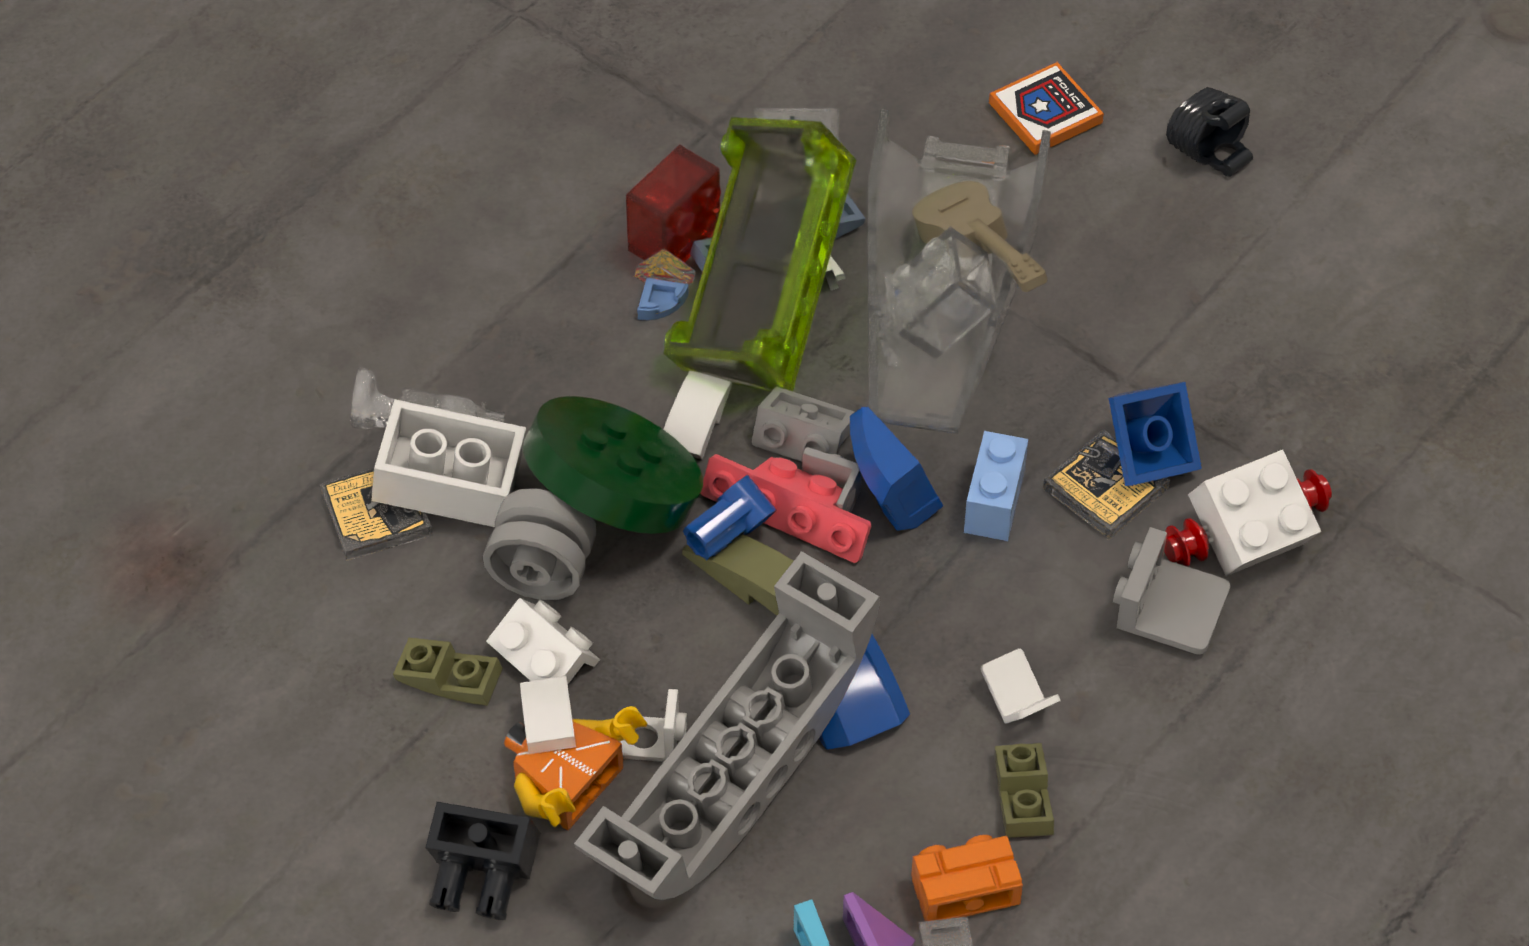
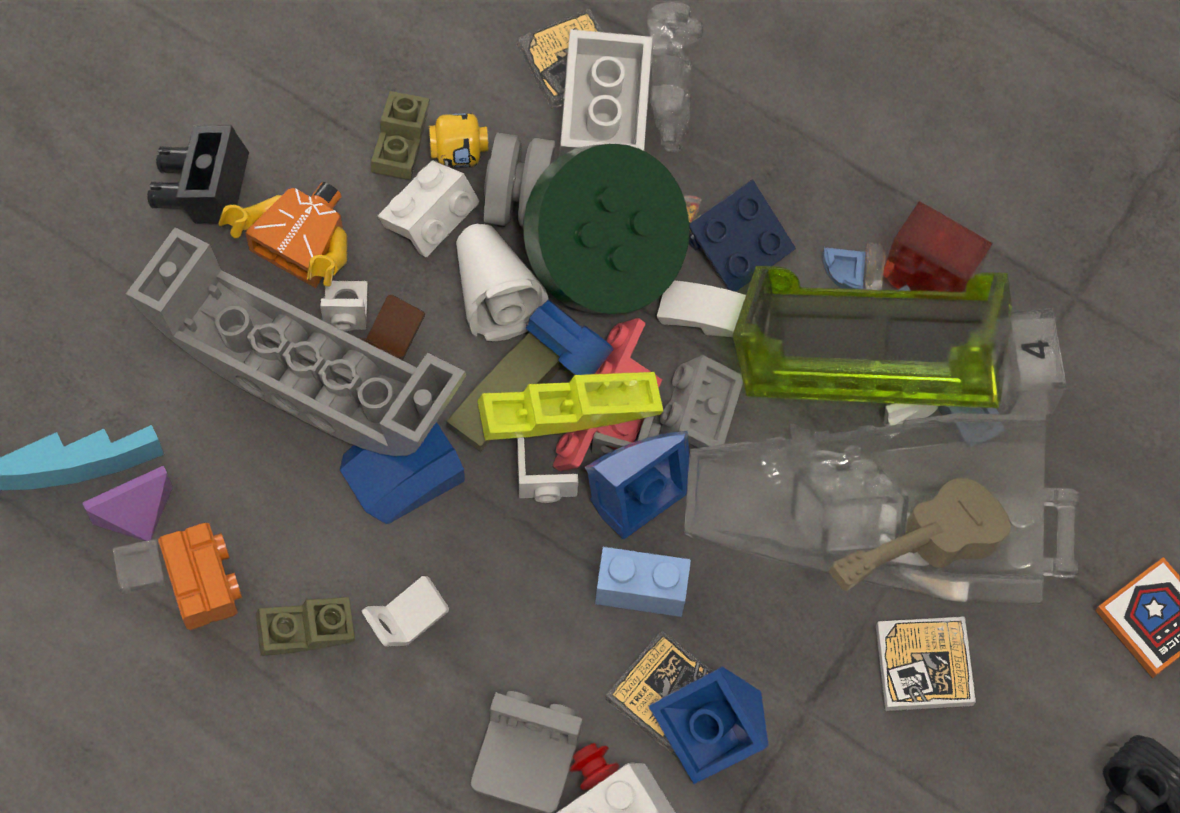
camera: 80 degrees right, 15 degrees up
white slope [520,676,576,754] -> none
none -> reddish brown bracket [358,295,425,361]
none -> yellow head [429,113,488,168]
none -> white cone [456,224,549,342]
none -> neon yellow slope [477,372,663,440]
none -> white bracket [517,438,578,503]
none -> dark blue hinge [689,179,796,292]
none -> tile [876,617,976,711]

